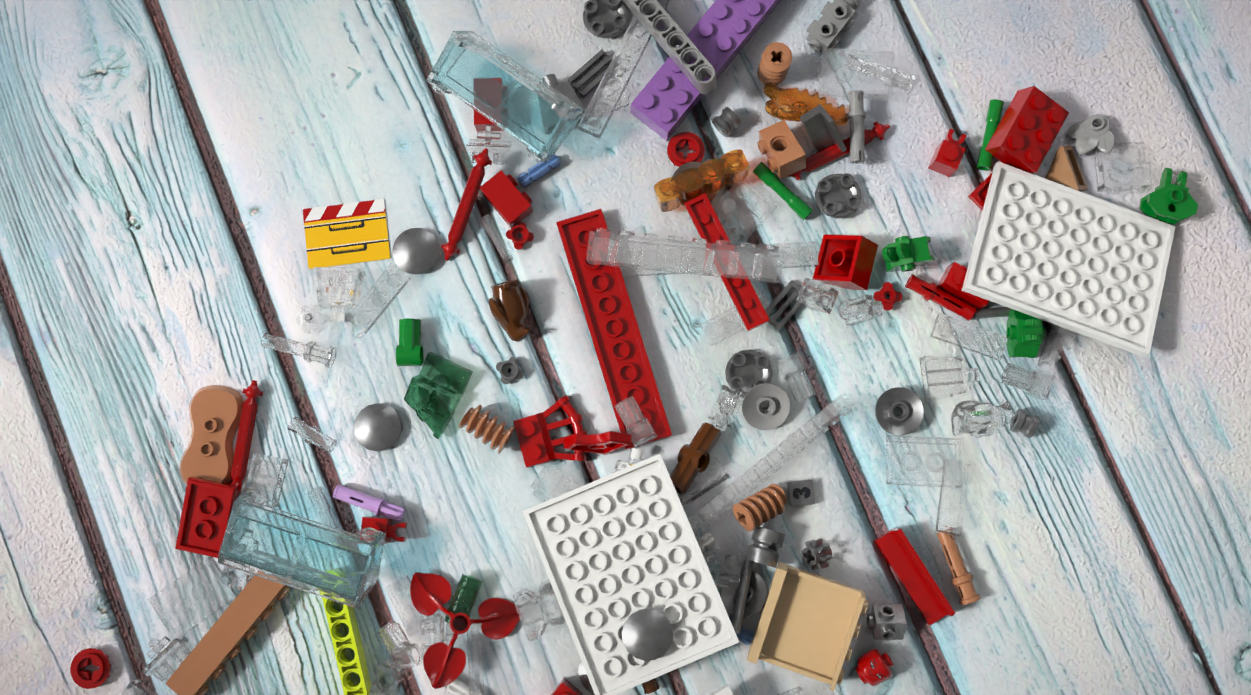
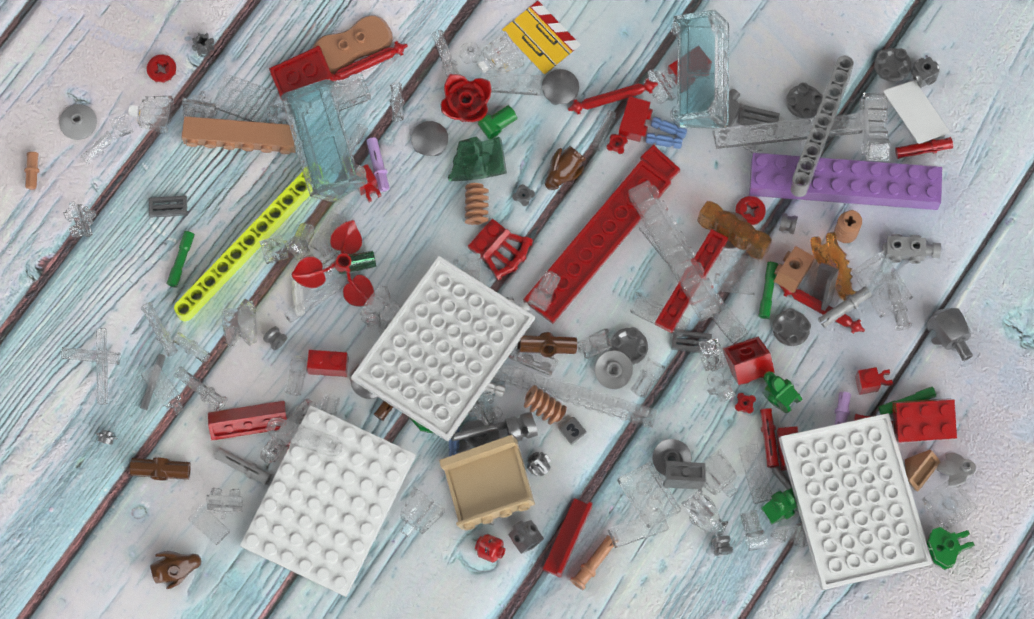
camera: 55 degrees right, 10 degrees down
red tile [564,431,631,455] -> none
flat silver dish [622,608,673,661] -> none
none -> flat silver gear [192,33,215,56]
none -> red brick [440,74,491,122]
none -> red tile [640,144,680,181]
none -> medium blue axle [646,133,683,149]
none -> flat silver panel [663,461,706,489]
none -> lavender pin [835,392,851,425]
none -> flat silver piece [927,308,973,361]

